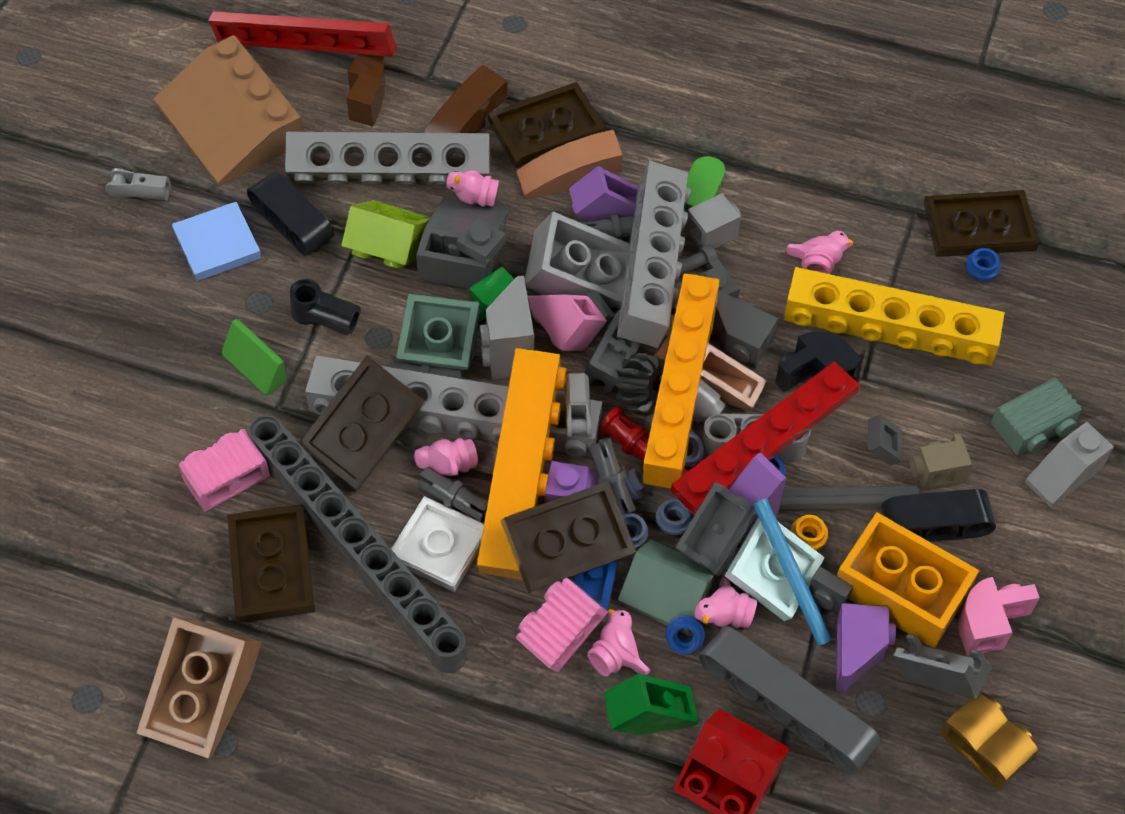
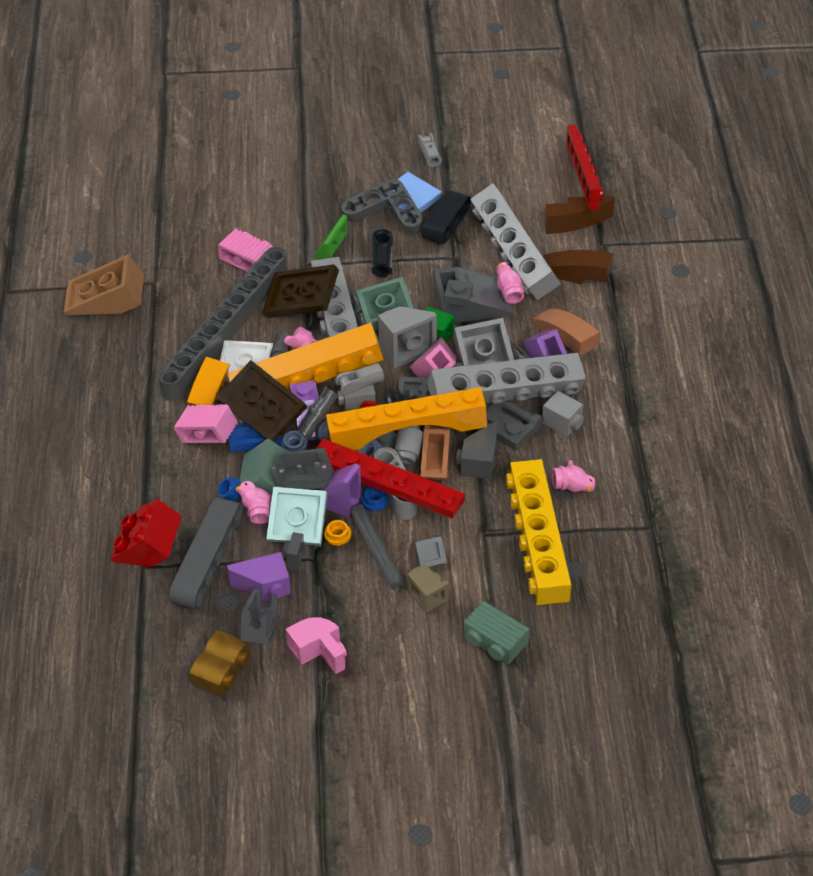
camera: 70 degrees right, 10 degrees down
medium nougat slope [153,35,303,187] -> none
dark brown plate [227,504,315,623] -> none
lime slope [341,200,431,268] -> none
dark brown plate [488,82,605,168] -> none
bright pink animal [588,609,650,677] -> none
green slope [604,673,699,736] -> none
bright green tile [684,156,725,212] -> none
dark azure bar [753,498,832,646] -> none
black brick [775,332,863,393] -> none
light orange brick [837,512,980,649] -> none
black beam [881,489,996,542] -> none
dark brown tile [923,190,1039,257] -> none
blue plate [966,248,1001,281] -> none
light grey slope [1025,422,1114,508] -> none
none -> light orange slope [187,357,230,406]
none -> dark grey beam [341,179,424,234]

